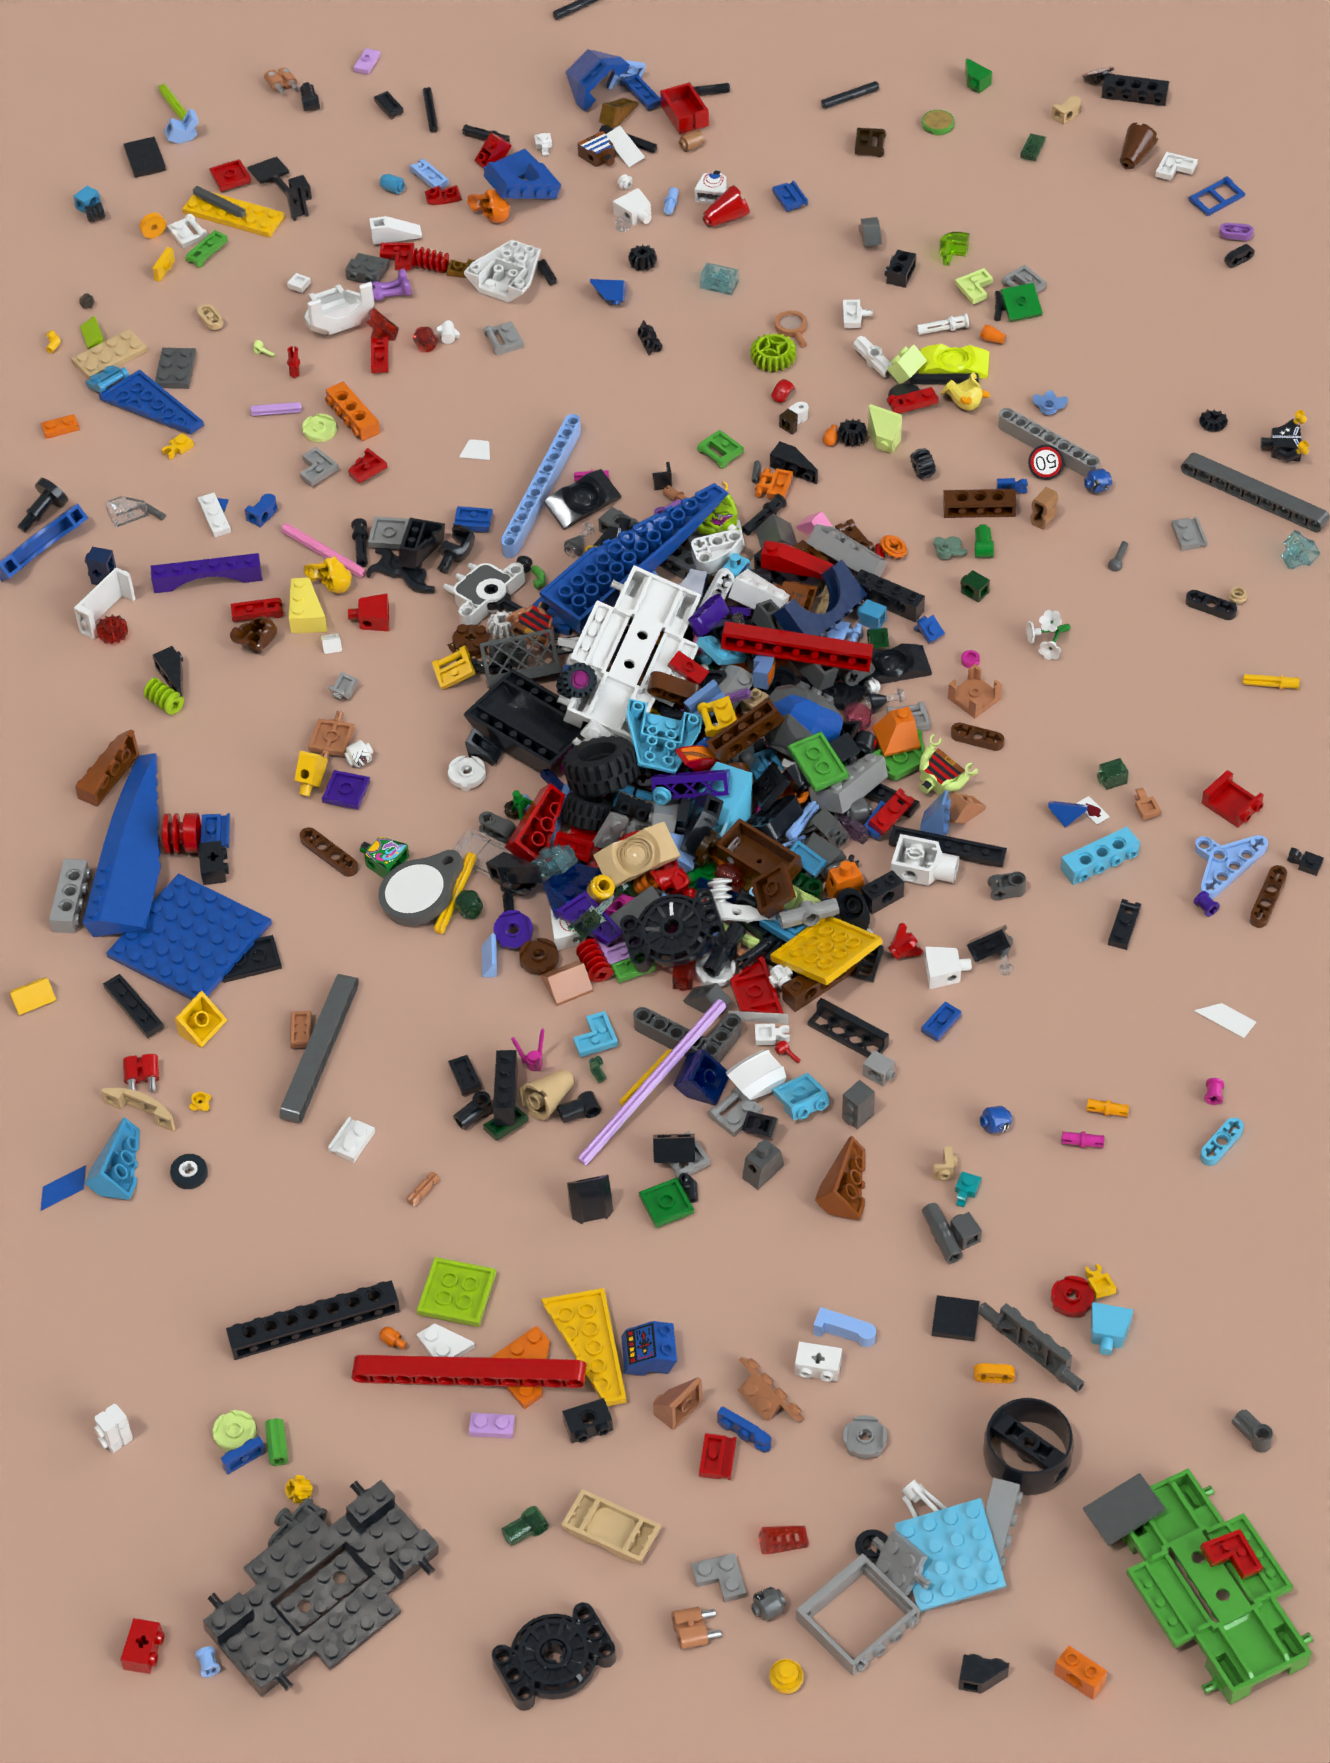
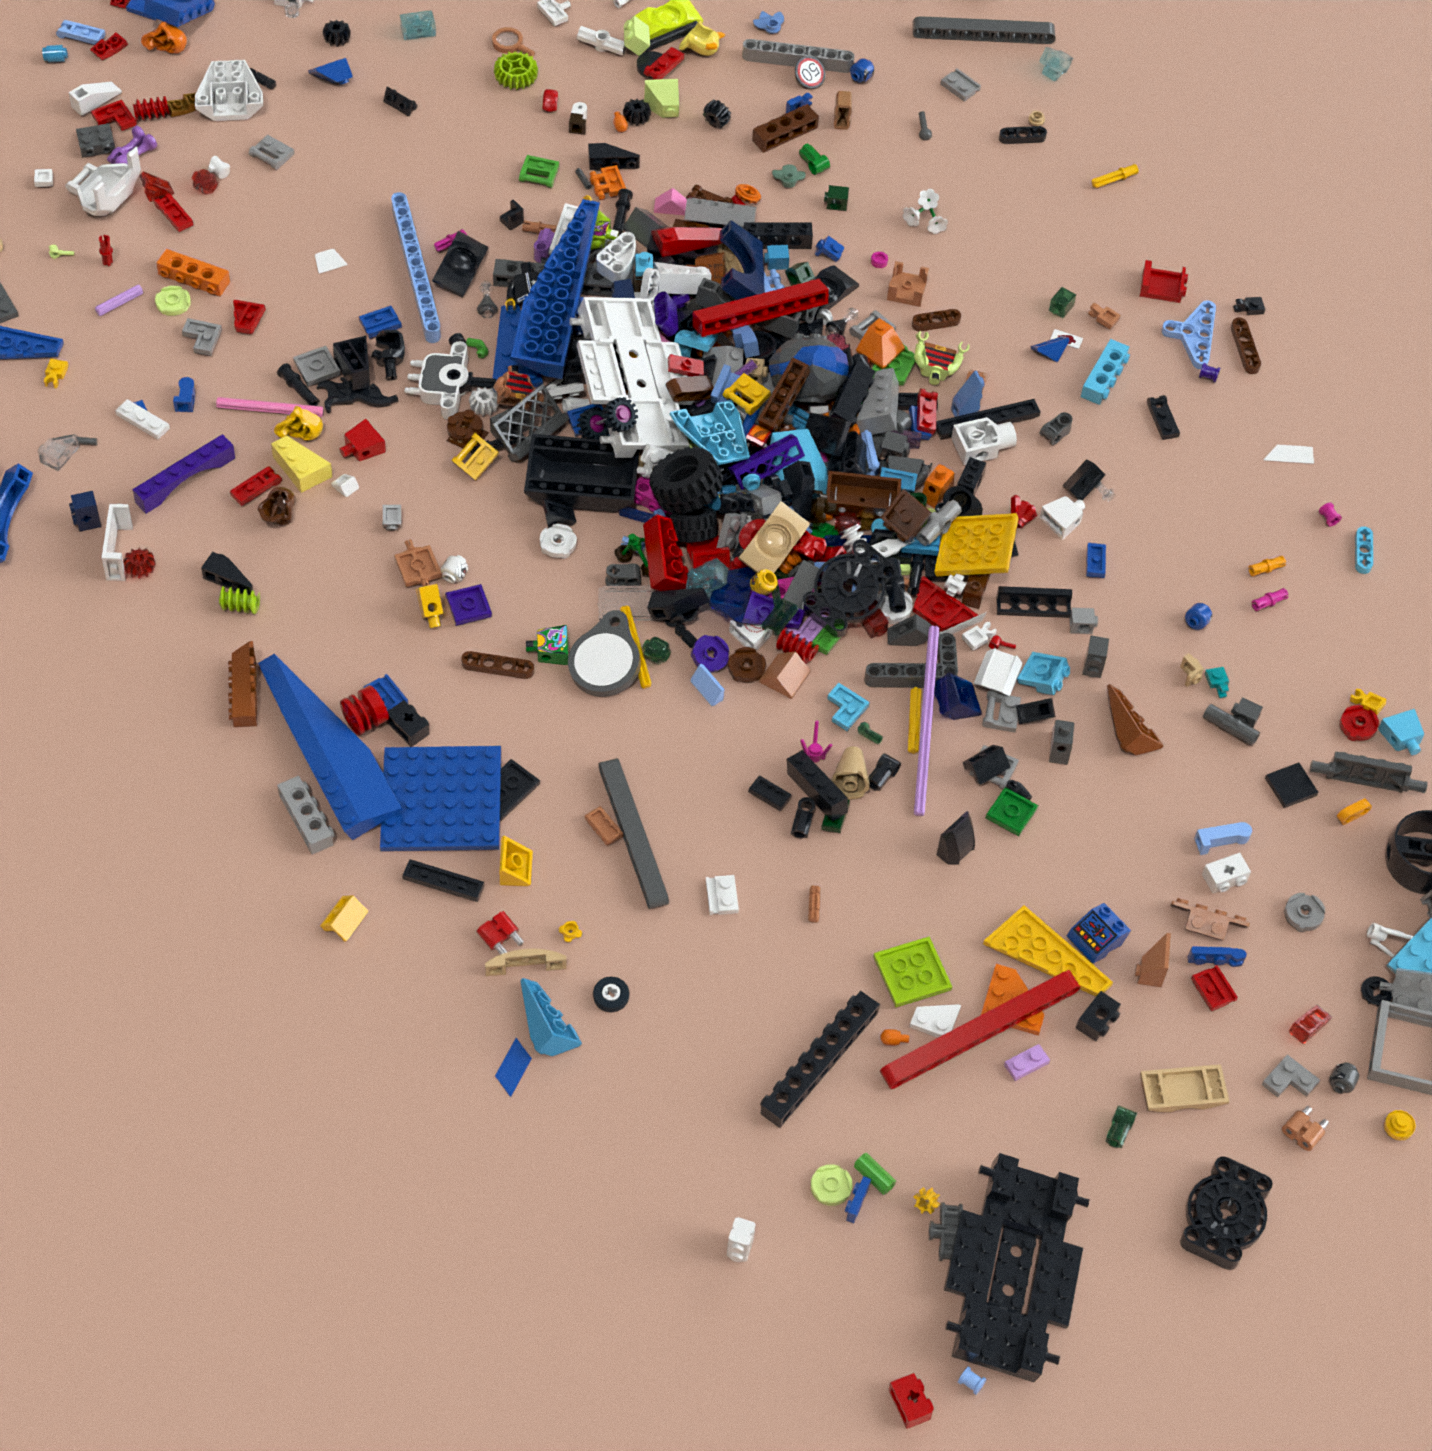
camera: 40 degrees left, 5 degrees up
bright green tile [787,731,849,792] -> none

